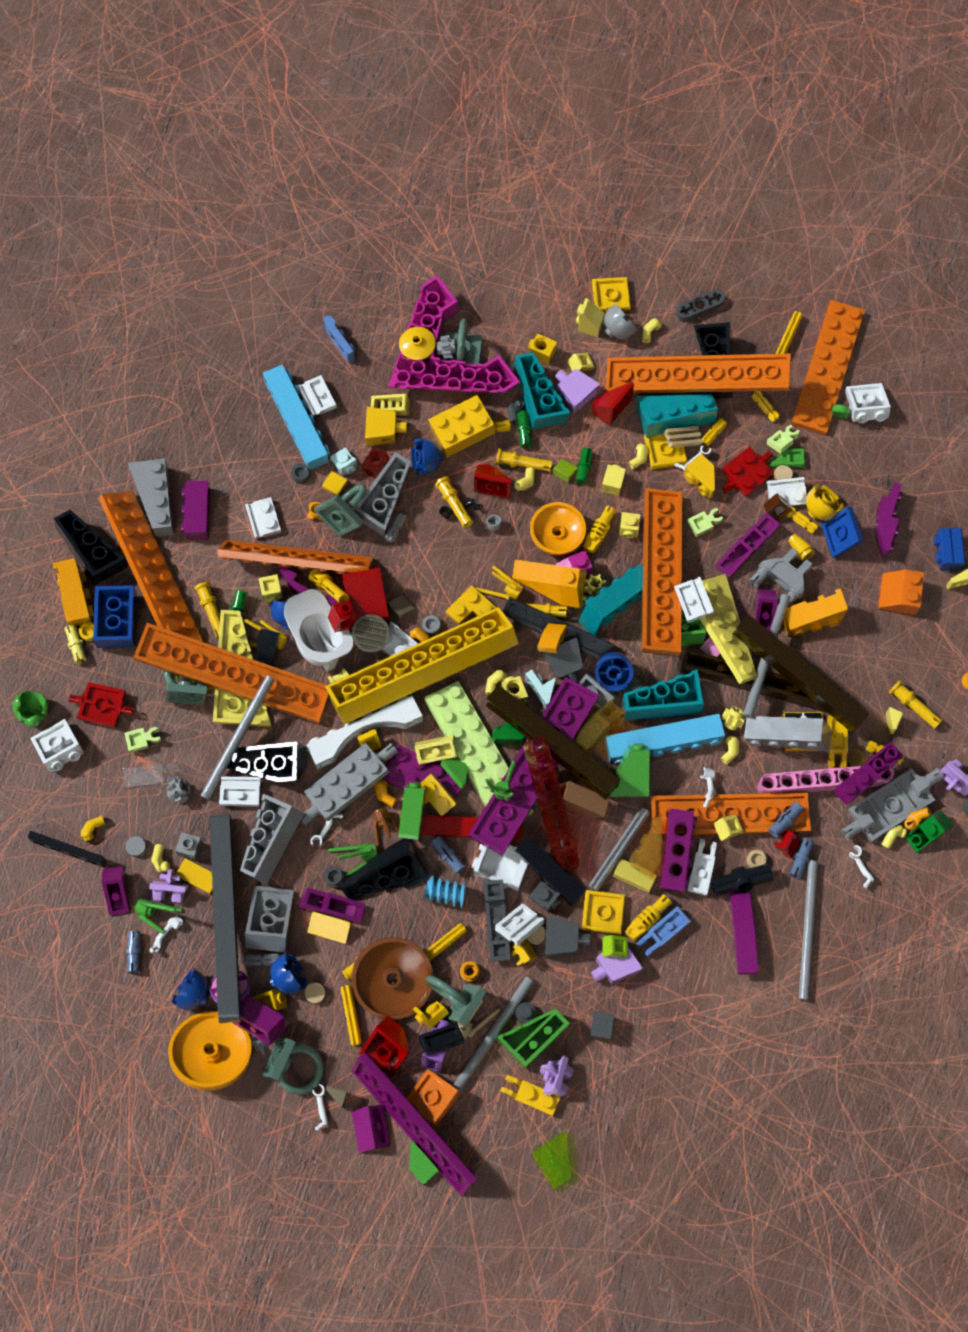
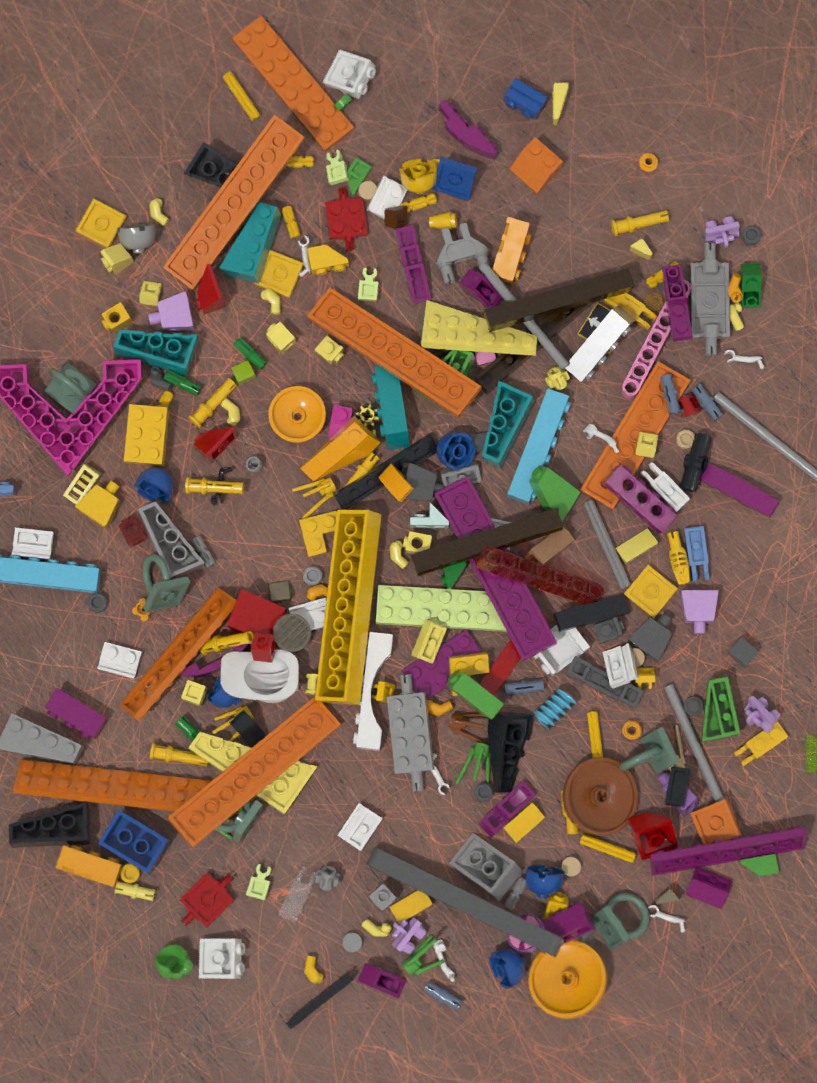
camera: 50 degrees left, 10 degrees up
light grey piece [200,675,275,800] -> none
black wedge [227,742,307,783] -> none
light grey wedge [240,794,304,885] -> none
yellow tile [322,471,348,496] -> none
light aqua bracket [330,447,358,476] -> none
yellow dish [399,327,435,361] -> none
yellow bracket [413,1001,449,1029] -> none
light grey gear [436,335,457,359] -> none
bright green tile [441,756,469,789] -> none
bright green plant [485,761,516,801] -> none
clear yellow slope [572,700,625,753] -> none
yellow hinge [583,506,616,554] -> none
lime slope [603,935,628,958] -> none
clear yellow slope [629,813,664,879] -> none
tan tile [664,426,704,448] -> none
white plate [674,577,714,623] -> none
dark grey beam [676,290,725,322] -> none
light yellow arm [721,736,739,765] -> none

